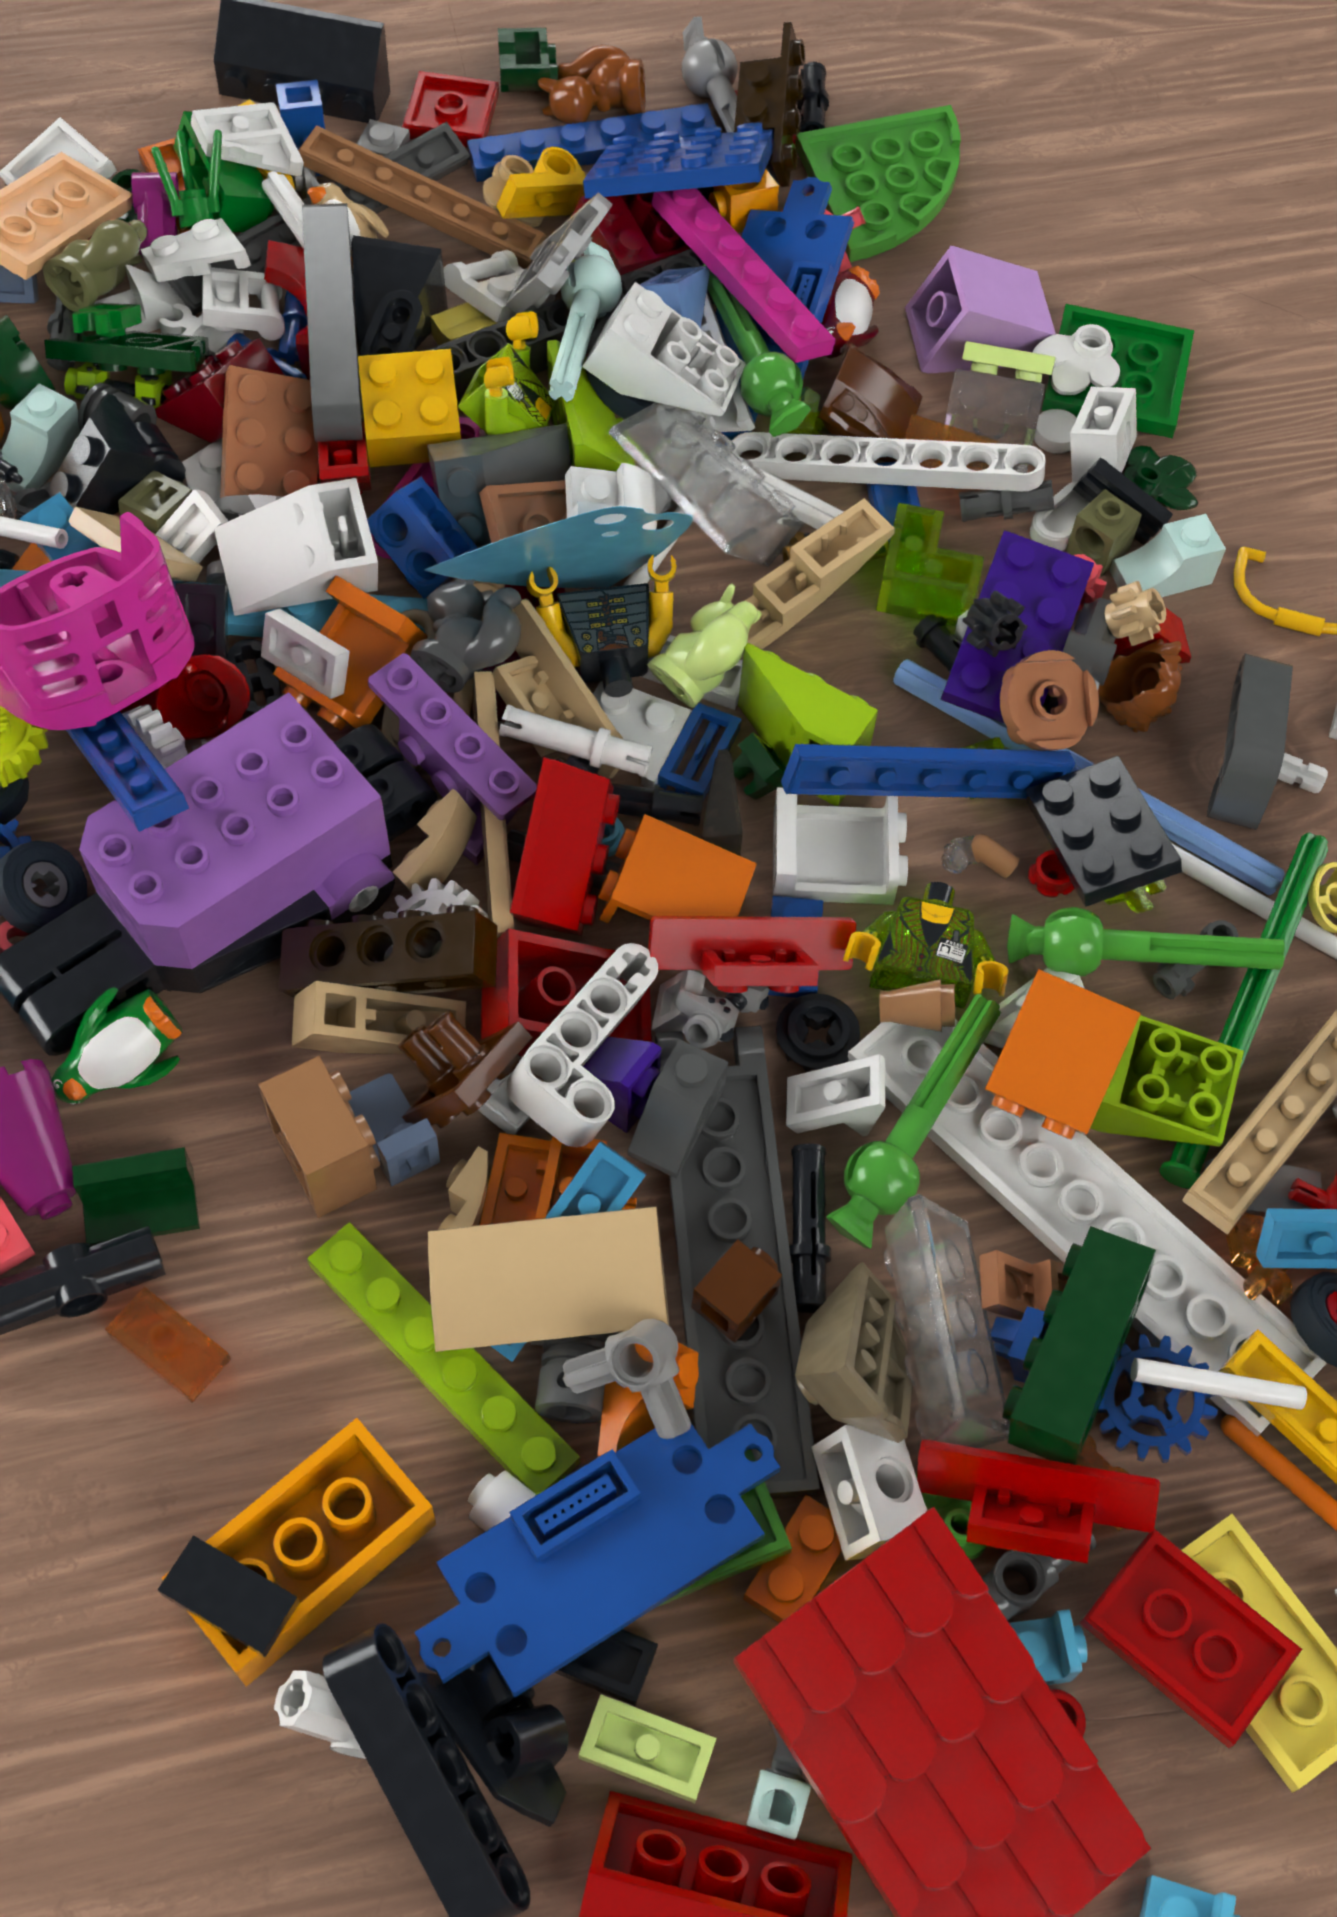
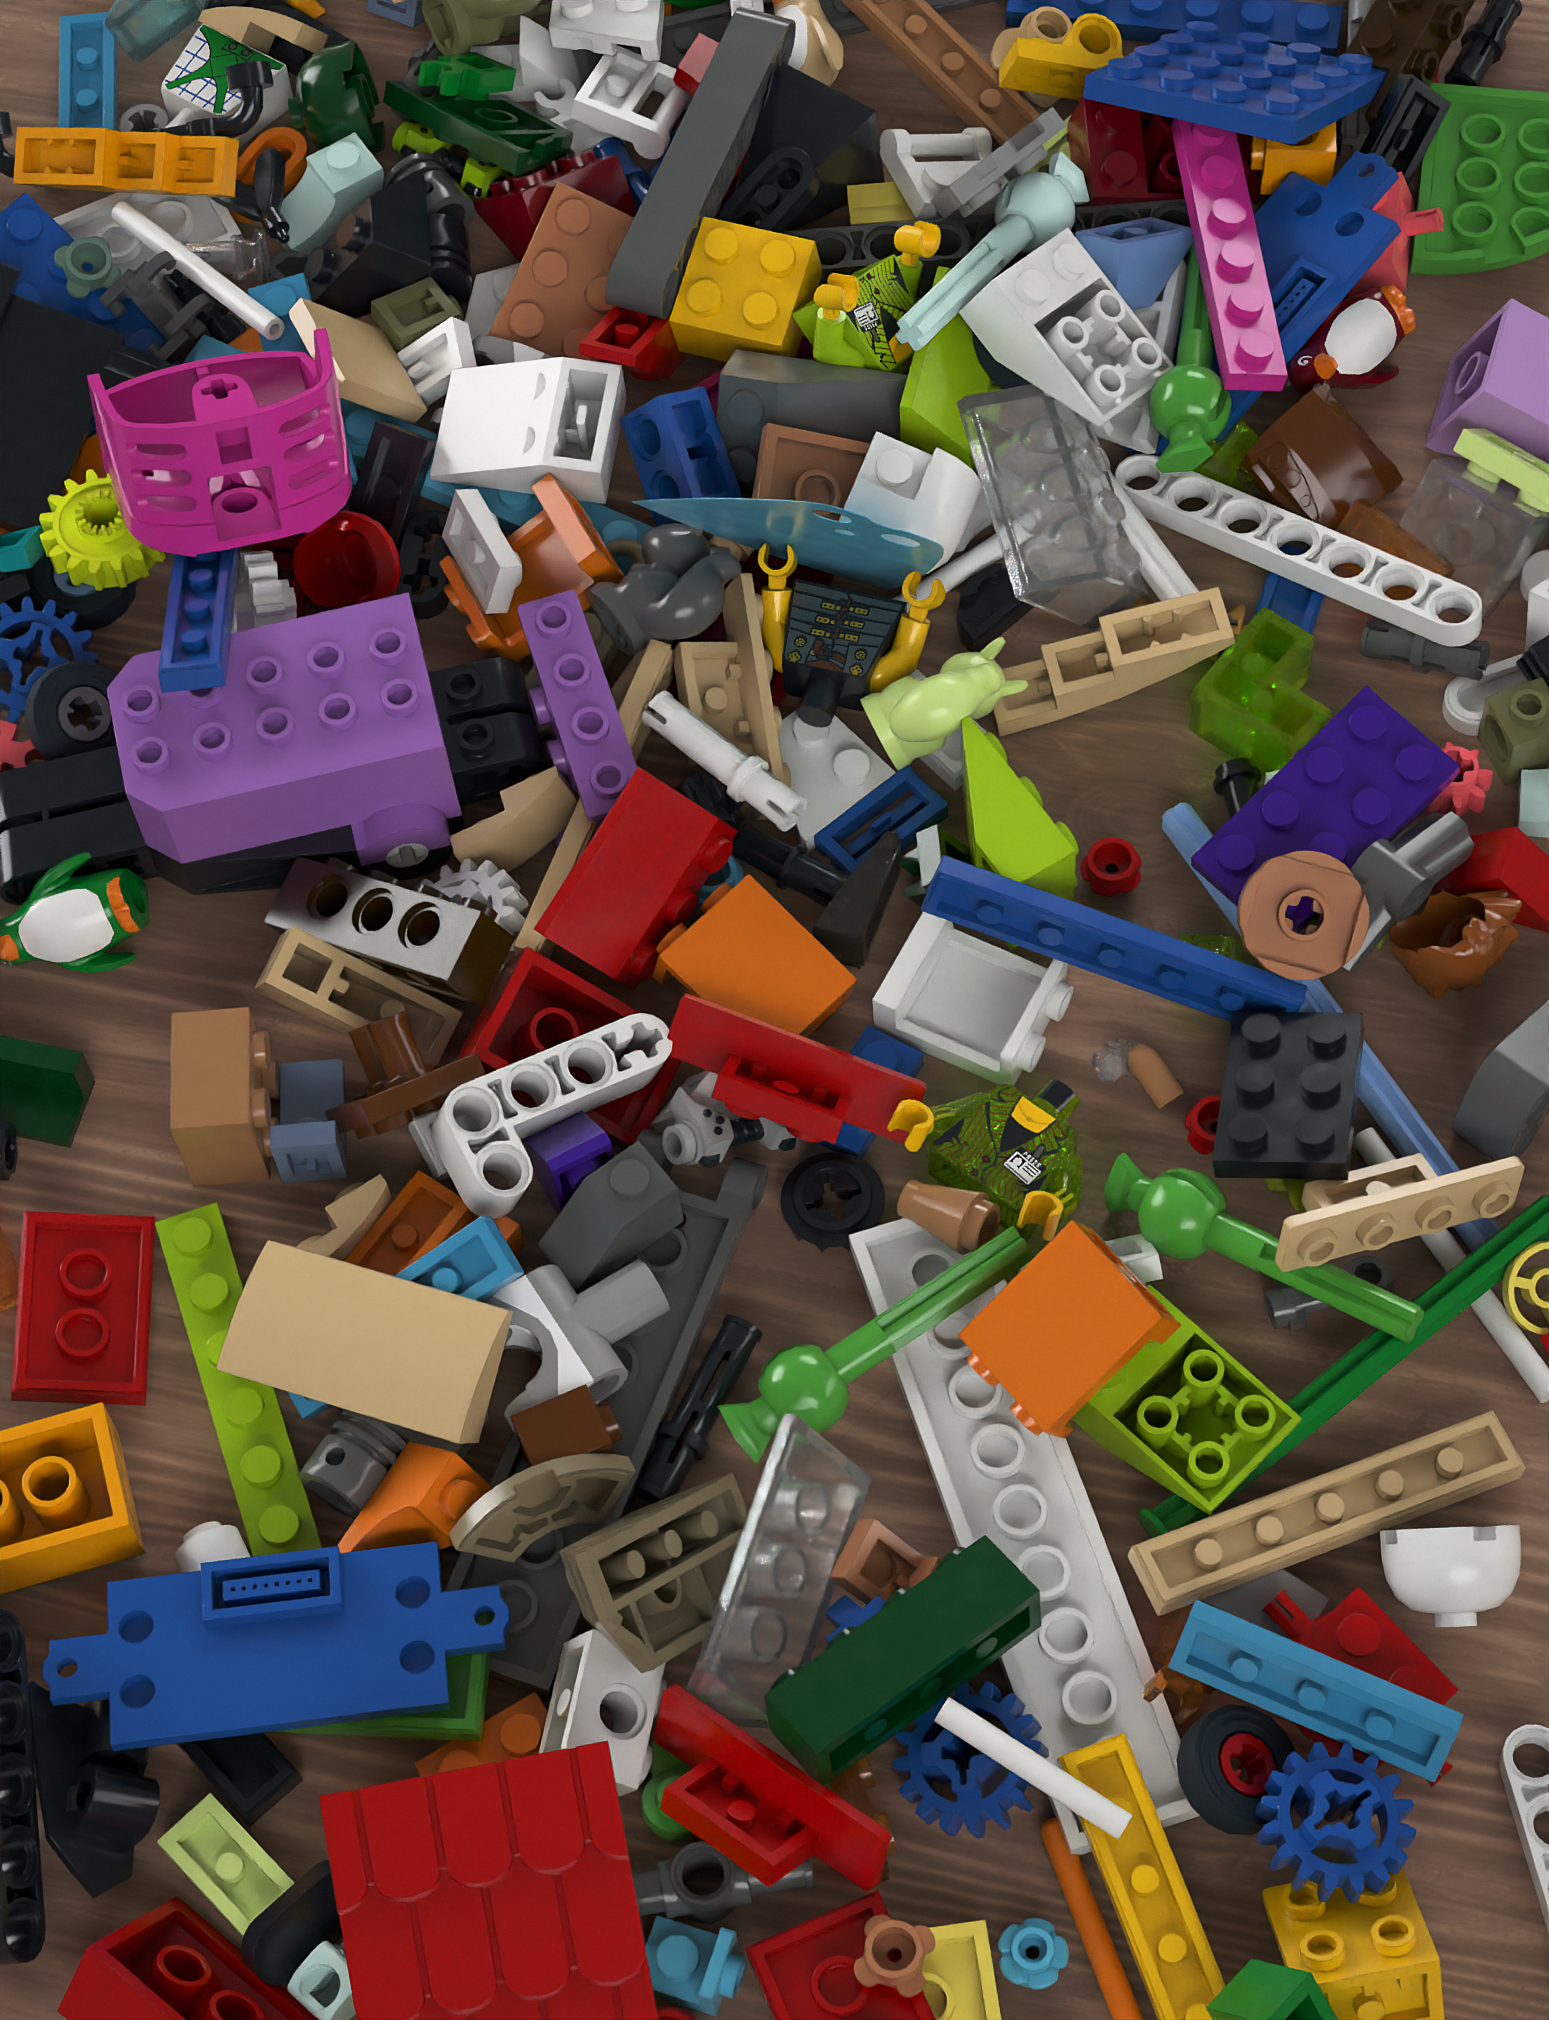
camera: 35 degrees right, 0 degrees up
light grey axle [563,1319,691,1439] -> none
white slope [786,1054,885,1136] -> none
black gear [962,590,1027,657] -> none
tan gear [1105,581,1166,646] -> none
none -> red tile [11,1211,156,1406]
none -> black tile [241,1859,343,1985]
none -> dark tan tile [449,1453,636,1563]
none -> light grey connector [484,1258,670,1432]
none -> nougat plate [854,1915,935,1997]
none -> black tile [956,563,1059,652]
none -> medium azure plate [998,1918,1069,1990]
none -> red plate [1080,837,1142,897]
none -> tan bracket [1275,1153,1525,1272]
none -> black tile [1359,74,1451,185]

